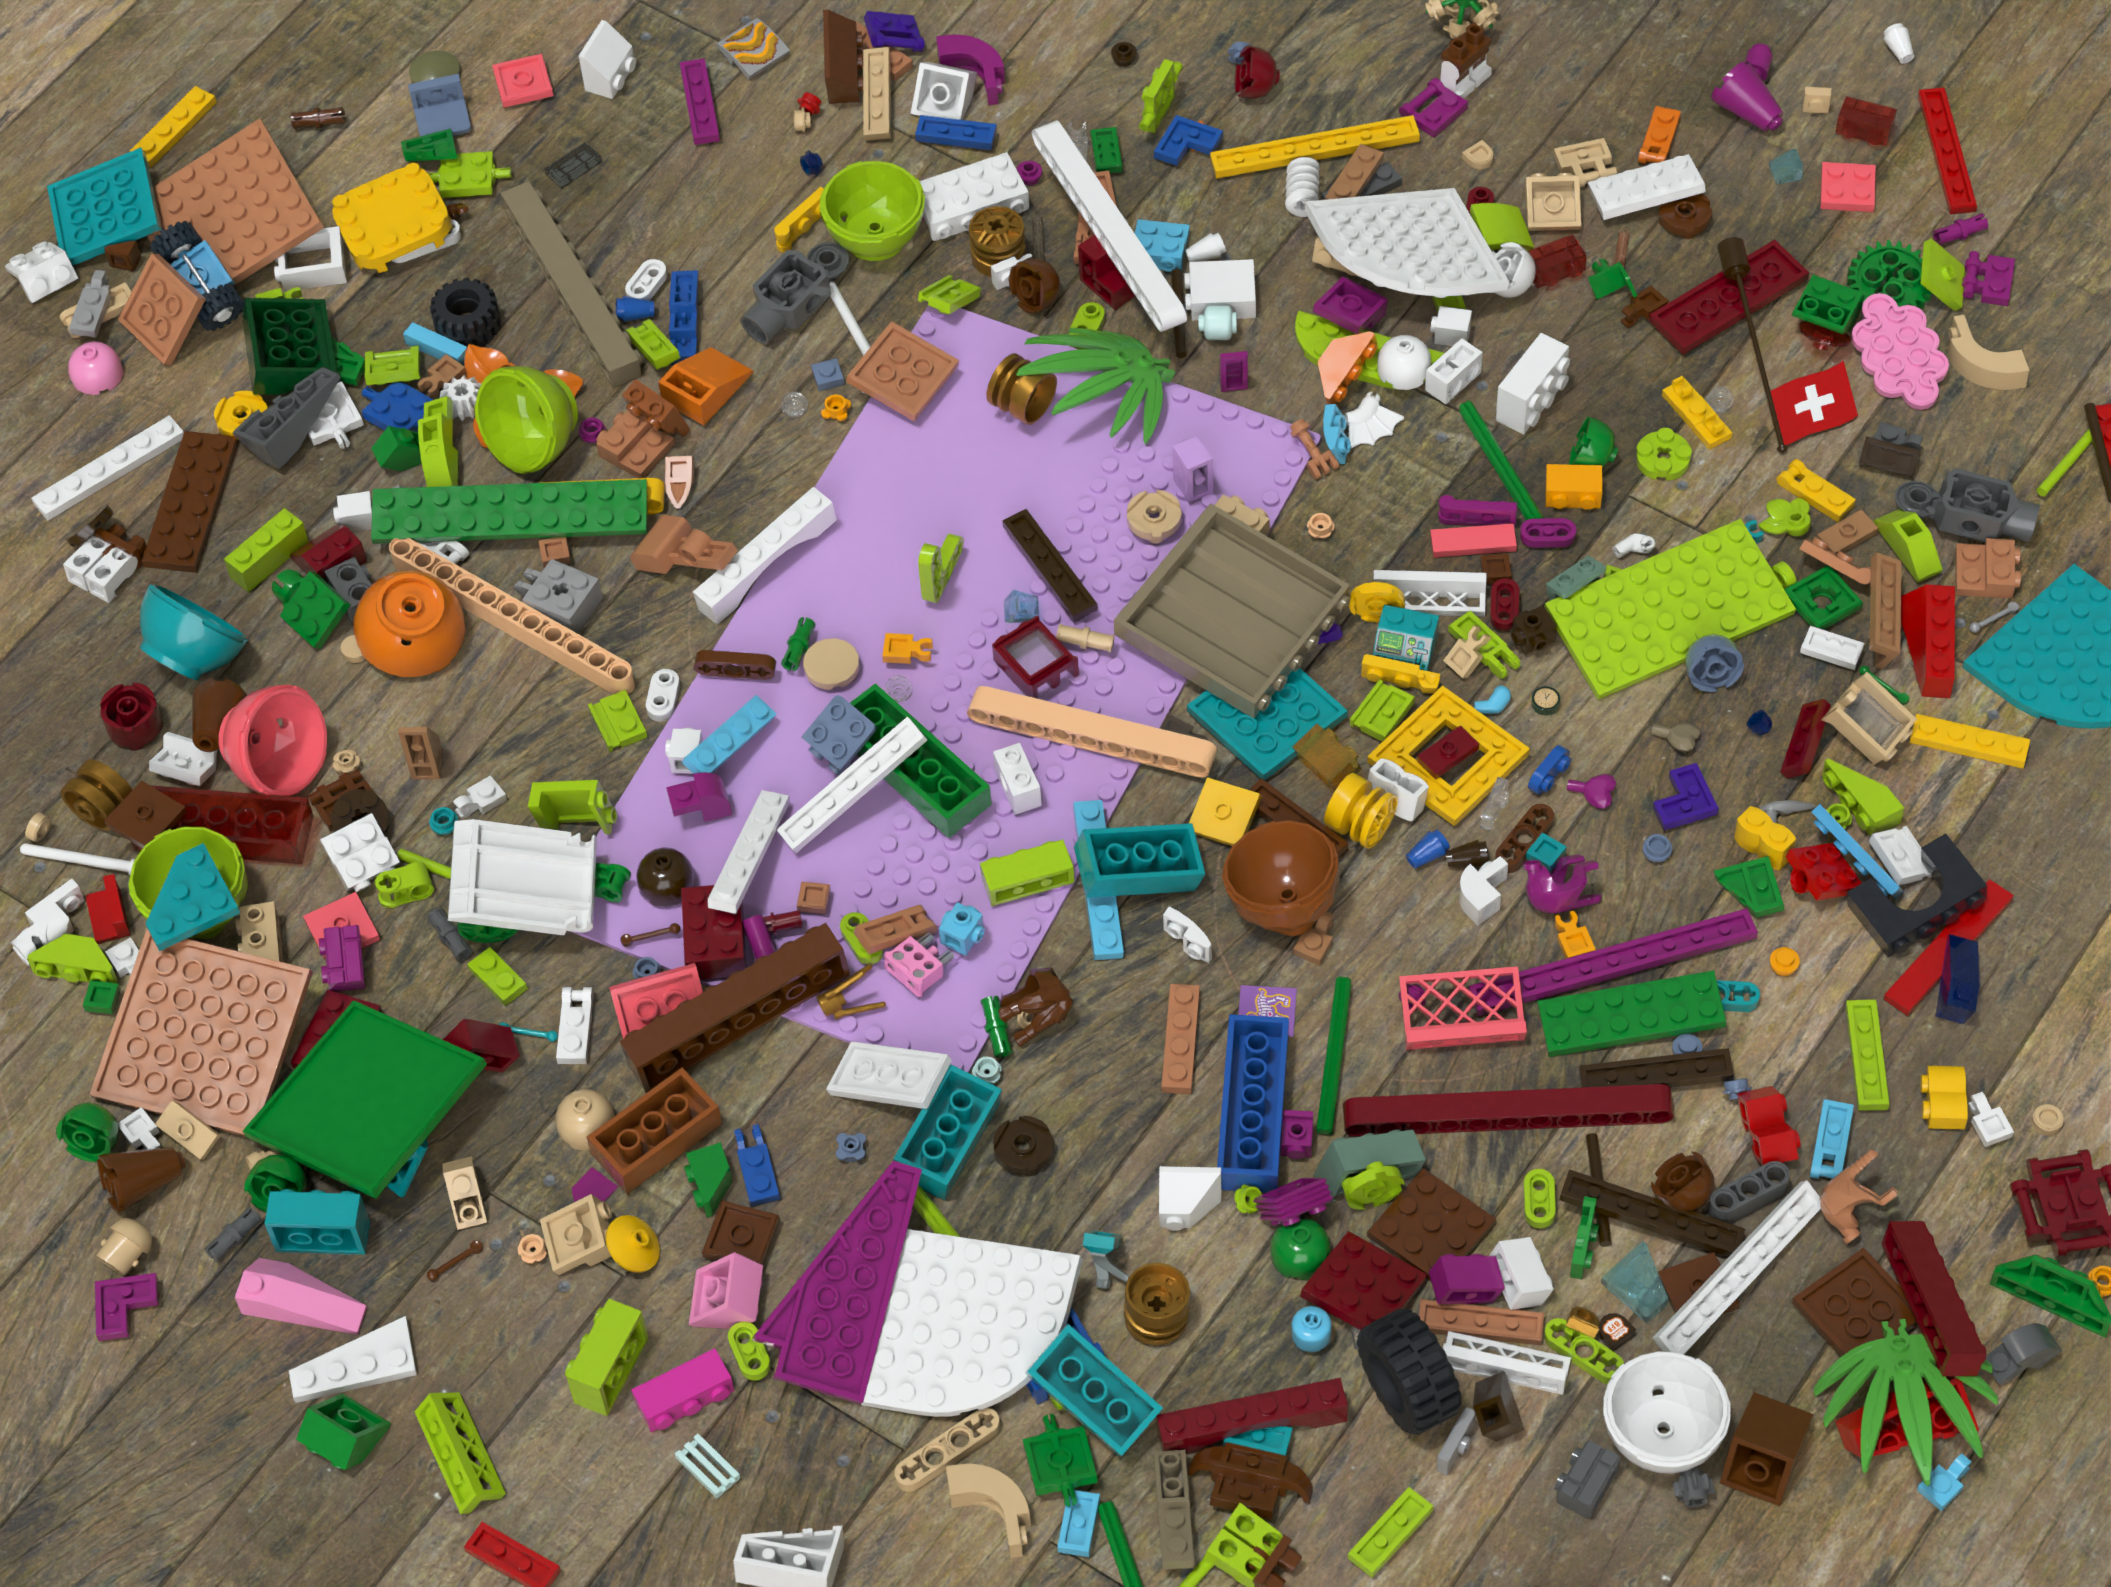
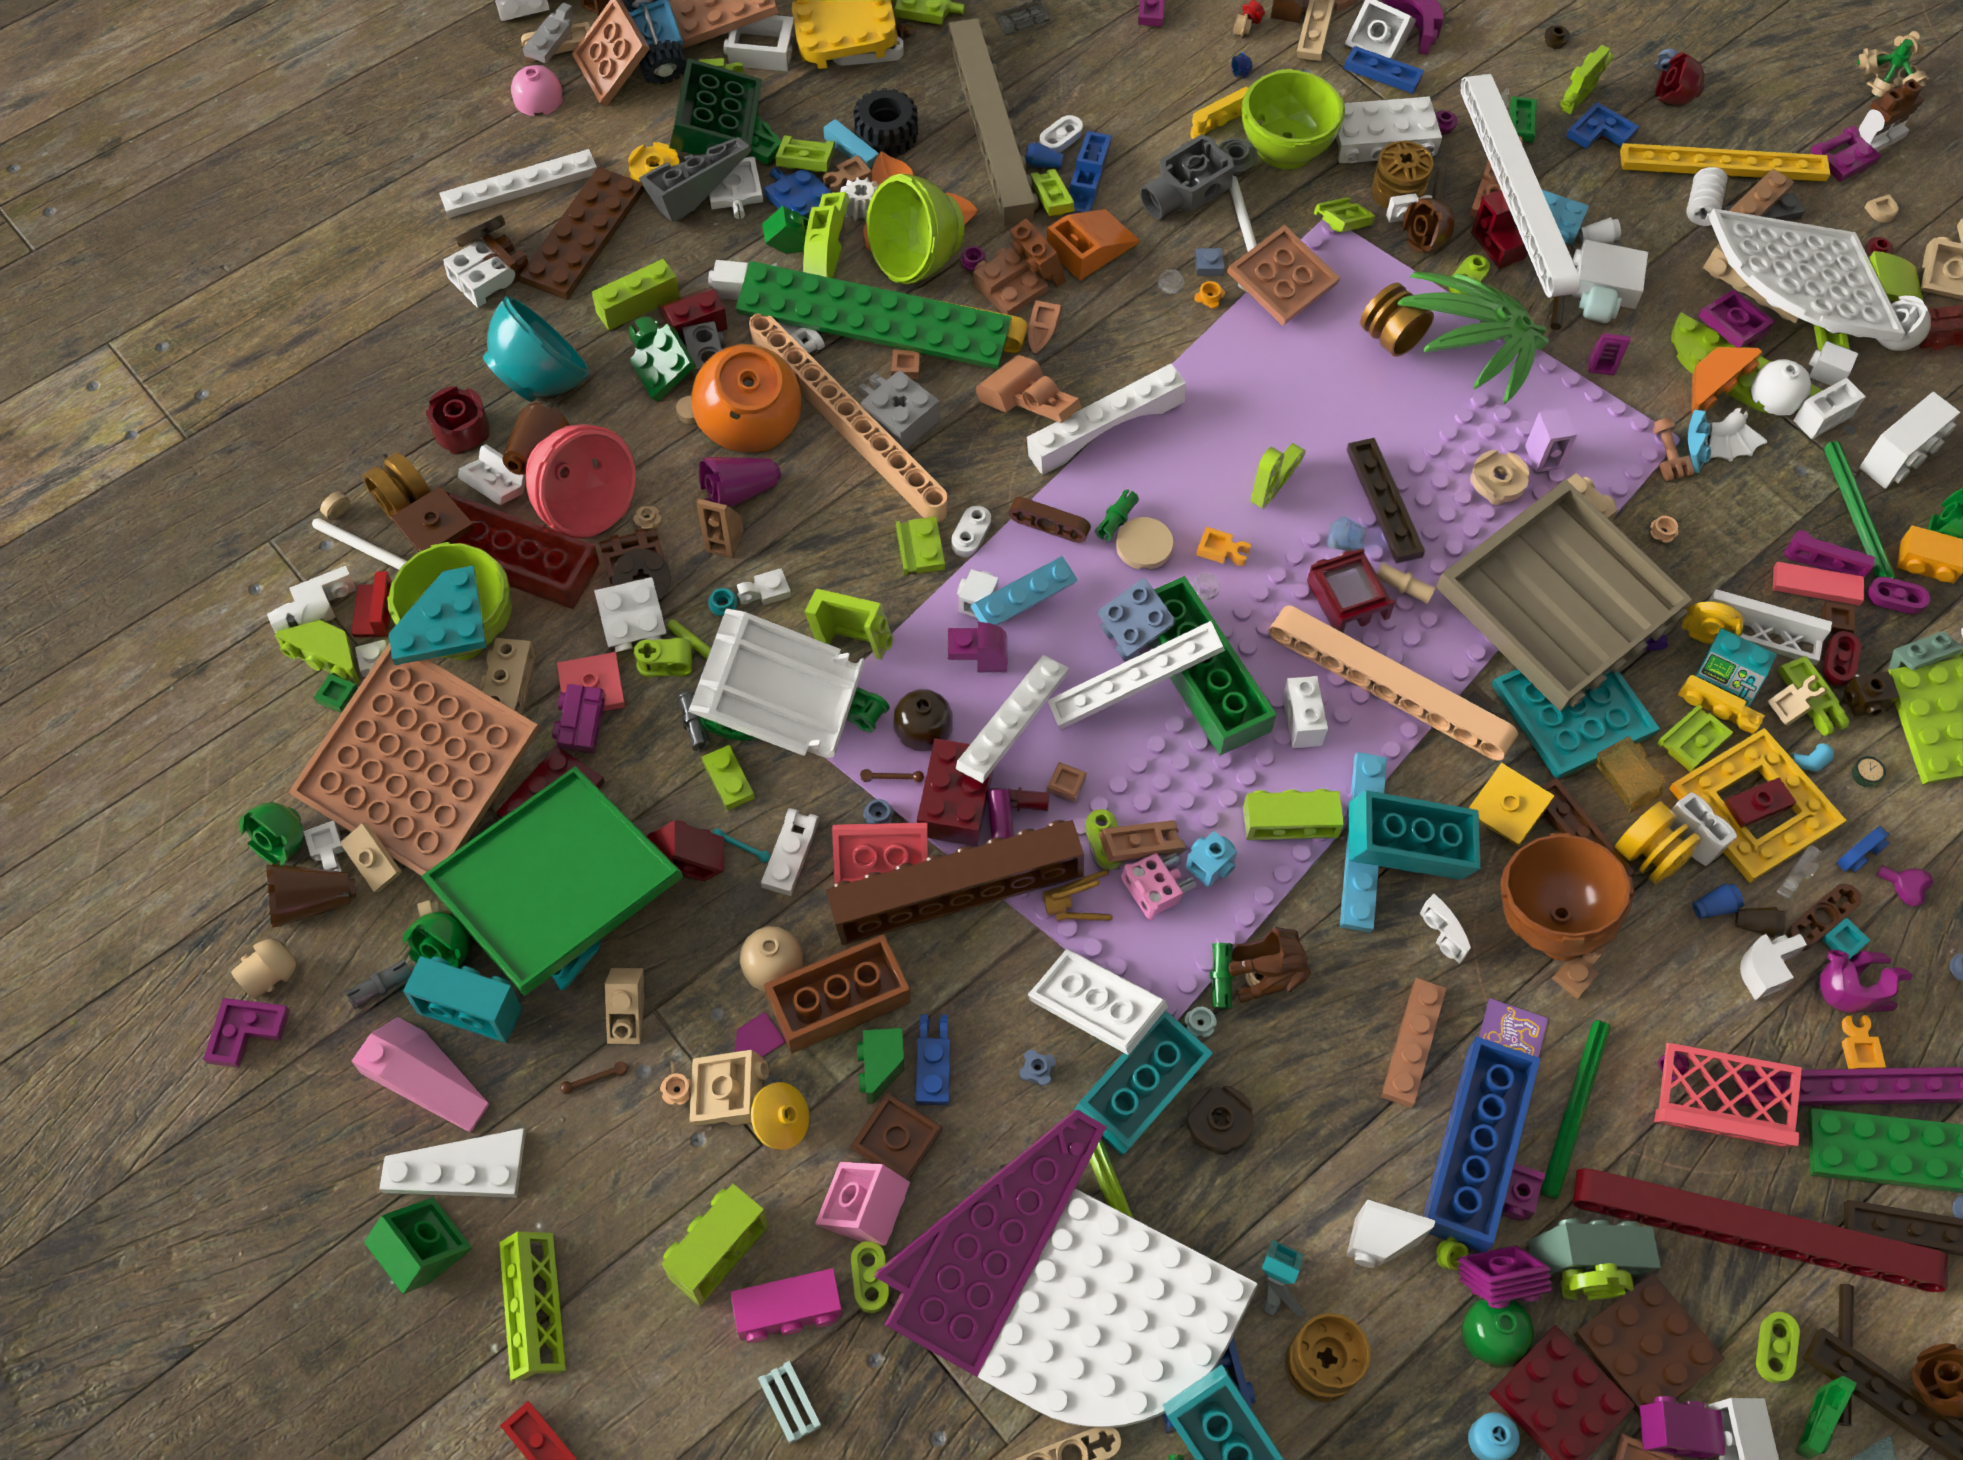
camera: 10 degrees right, 5 degrees up
none -> magenta cone [698,457,781,508]

